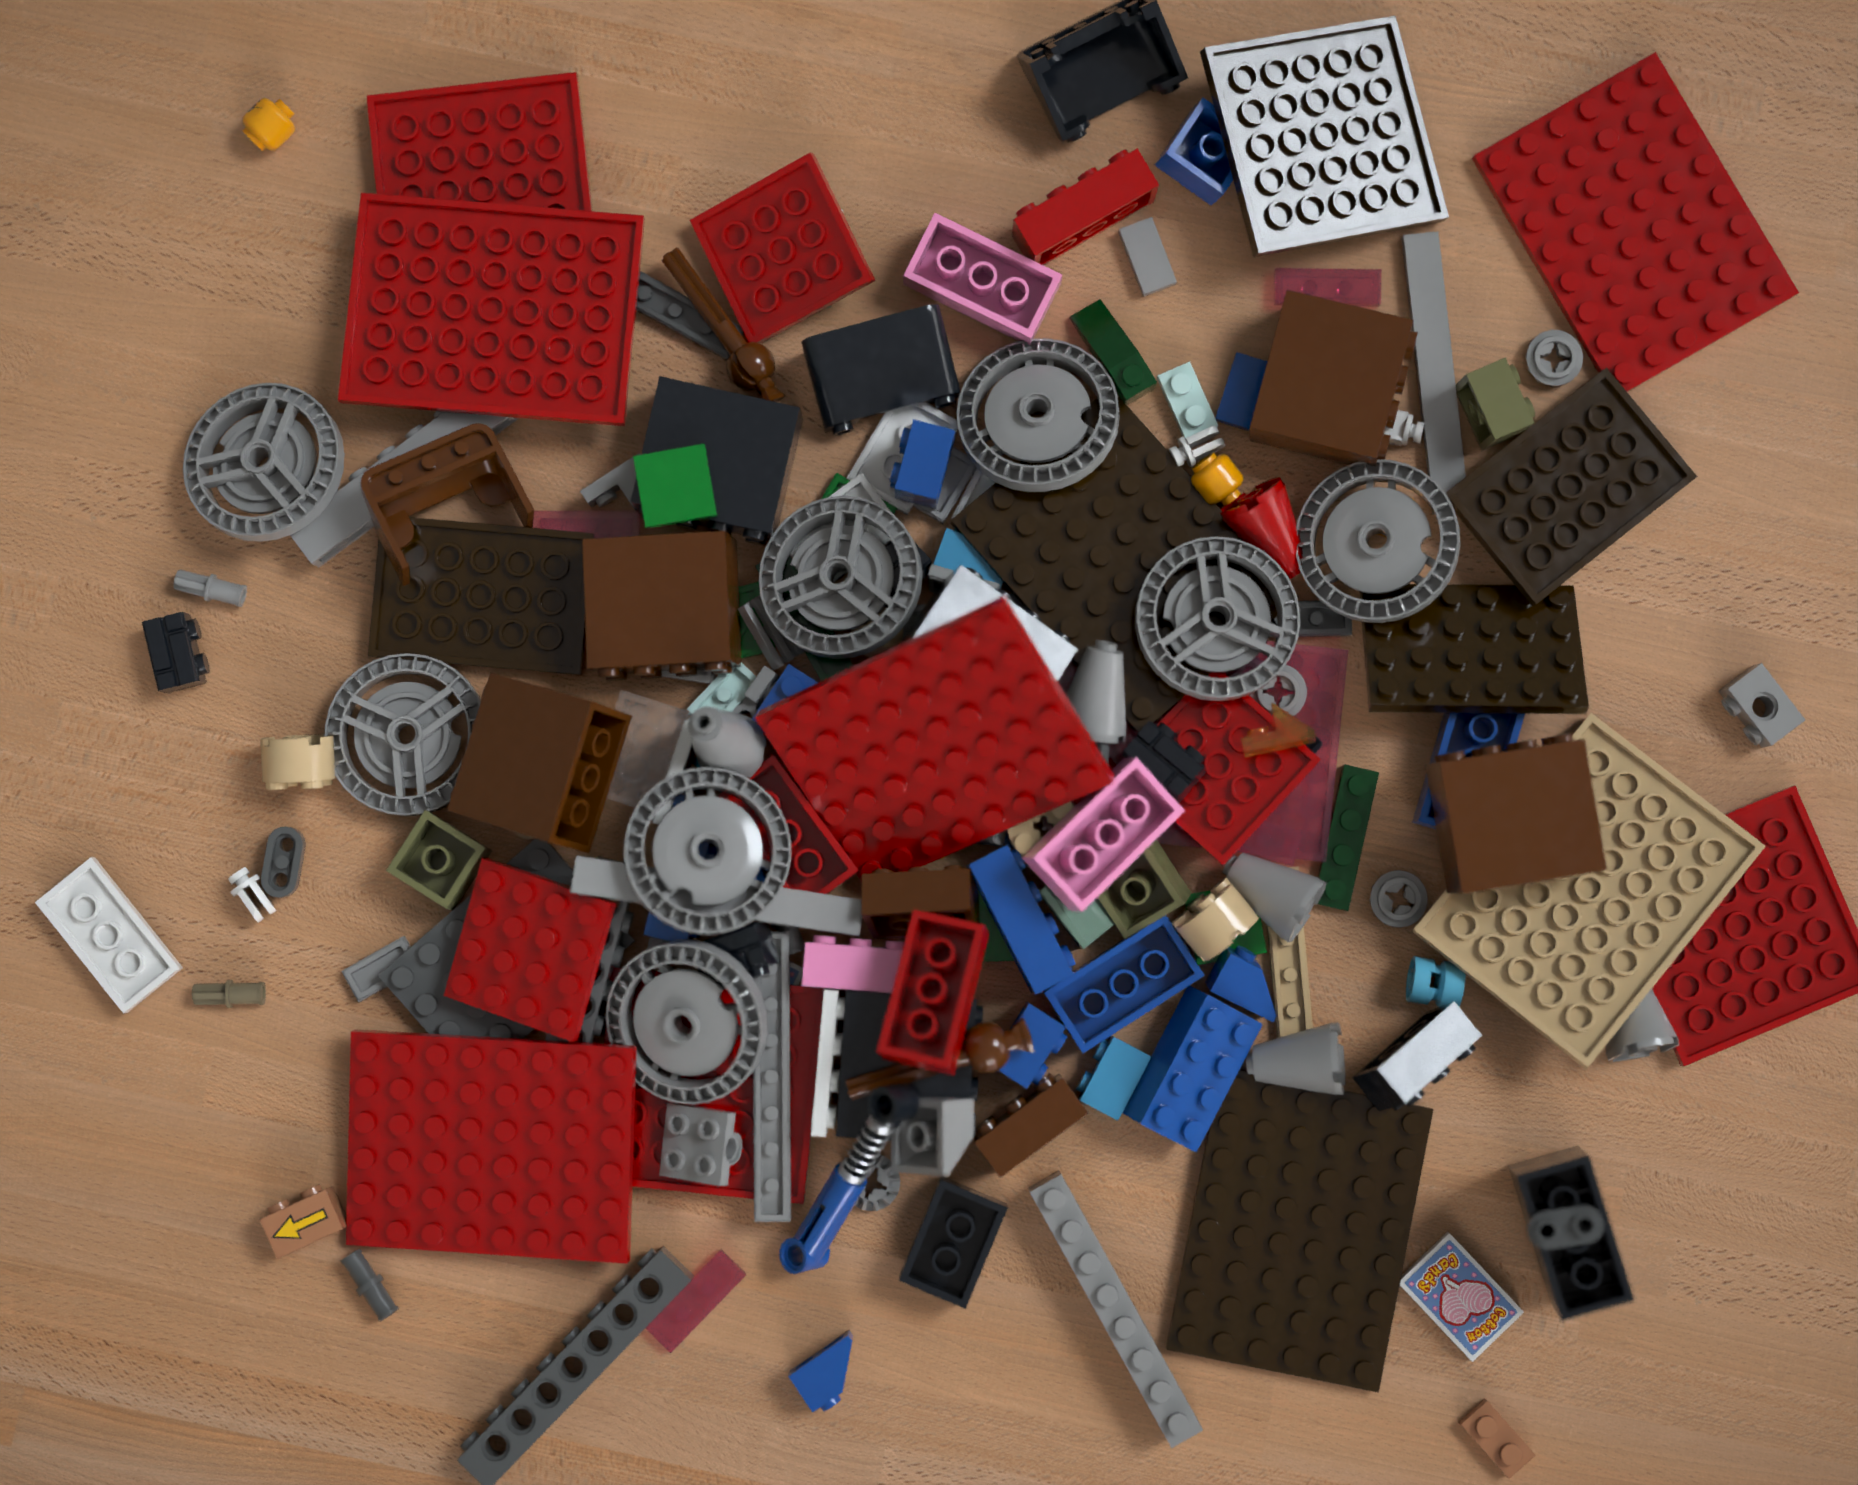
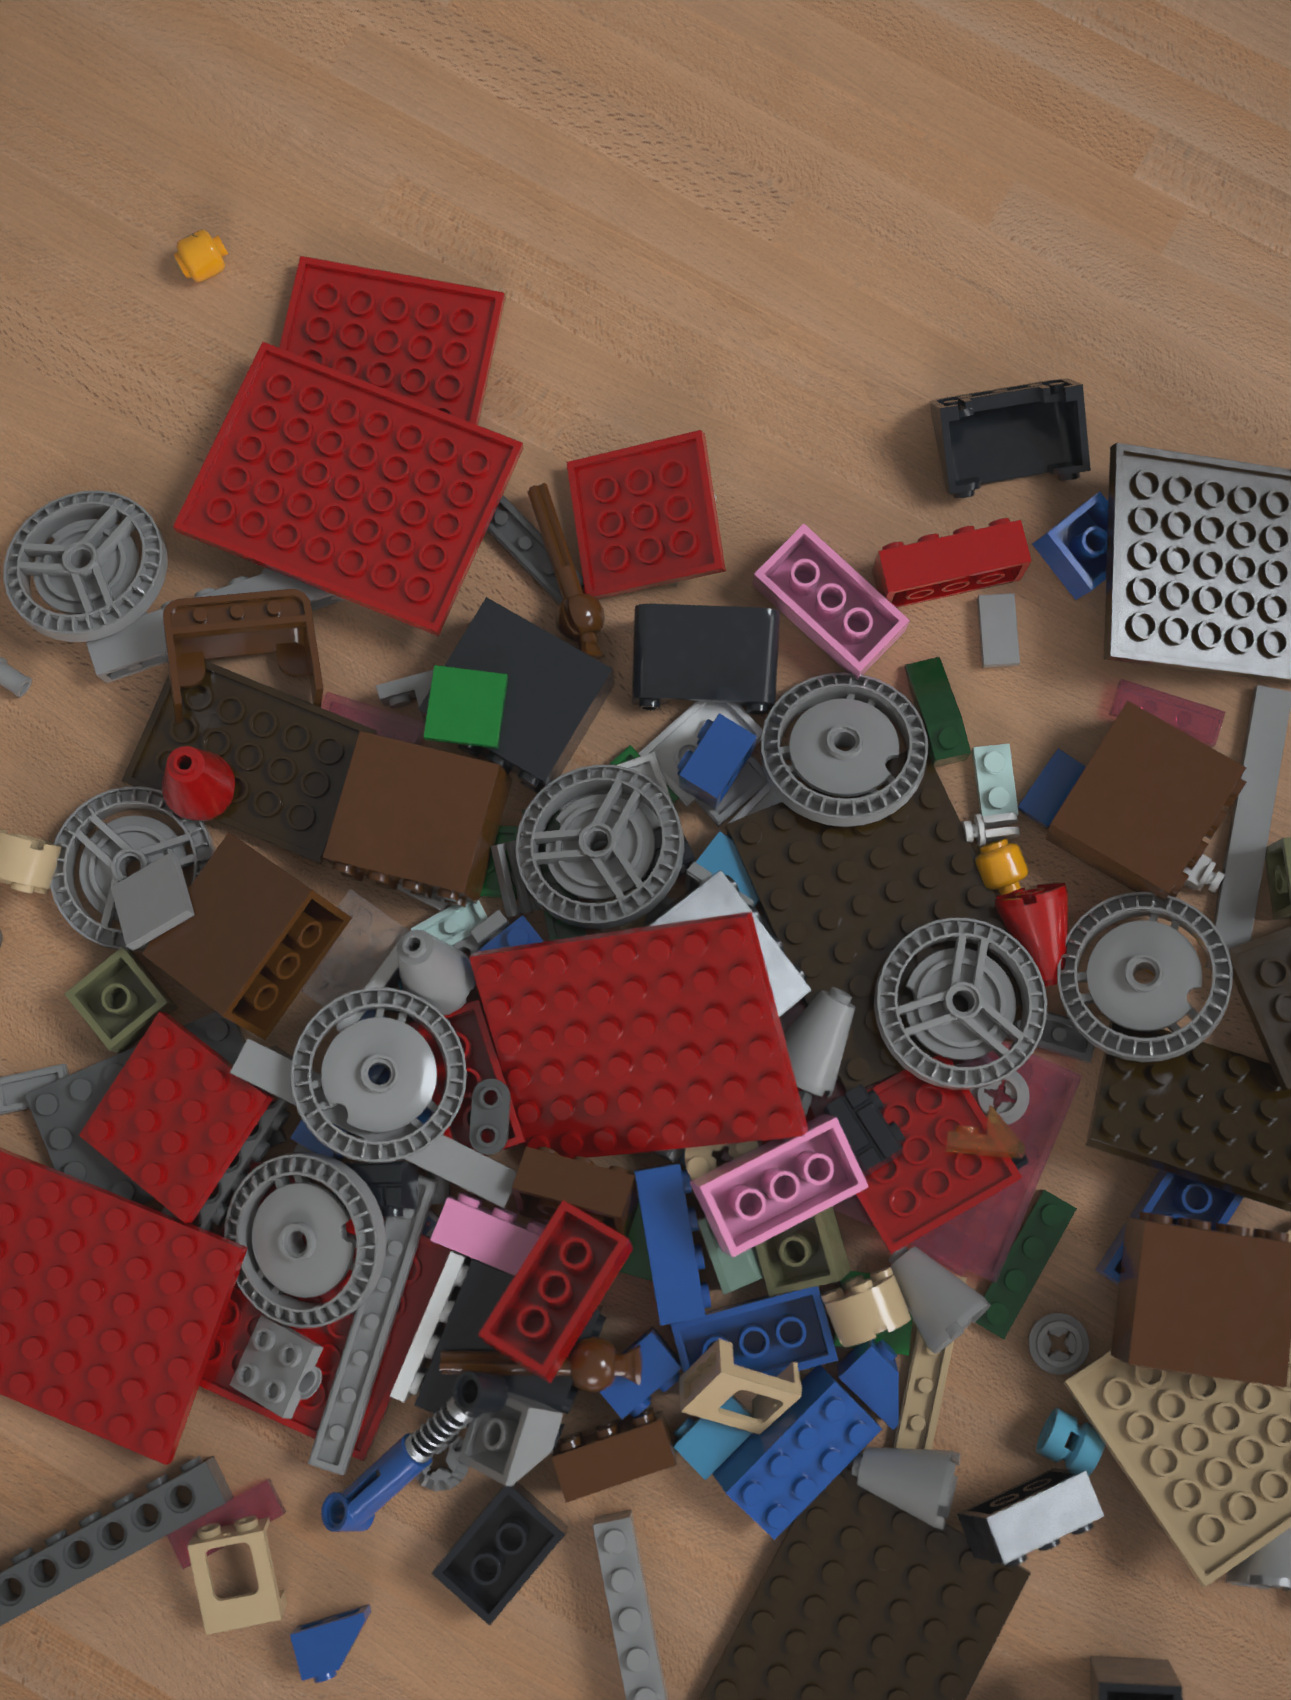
camera: 25 degrees right, 5 degrees down
none -> light grey tile [111,852,195,951]
none -> red cone [162,746,235,821]
none -> tan window [187,1516,287,1635]
none -> dark grey plate [469,1079,511,1155]
none -> tan window [679,1339,802,1435]

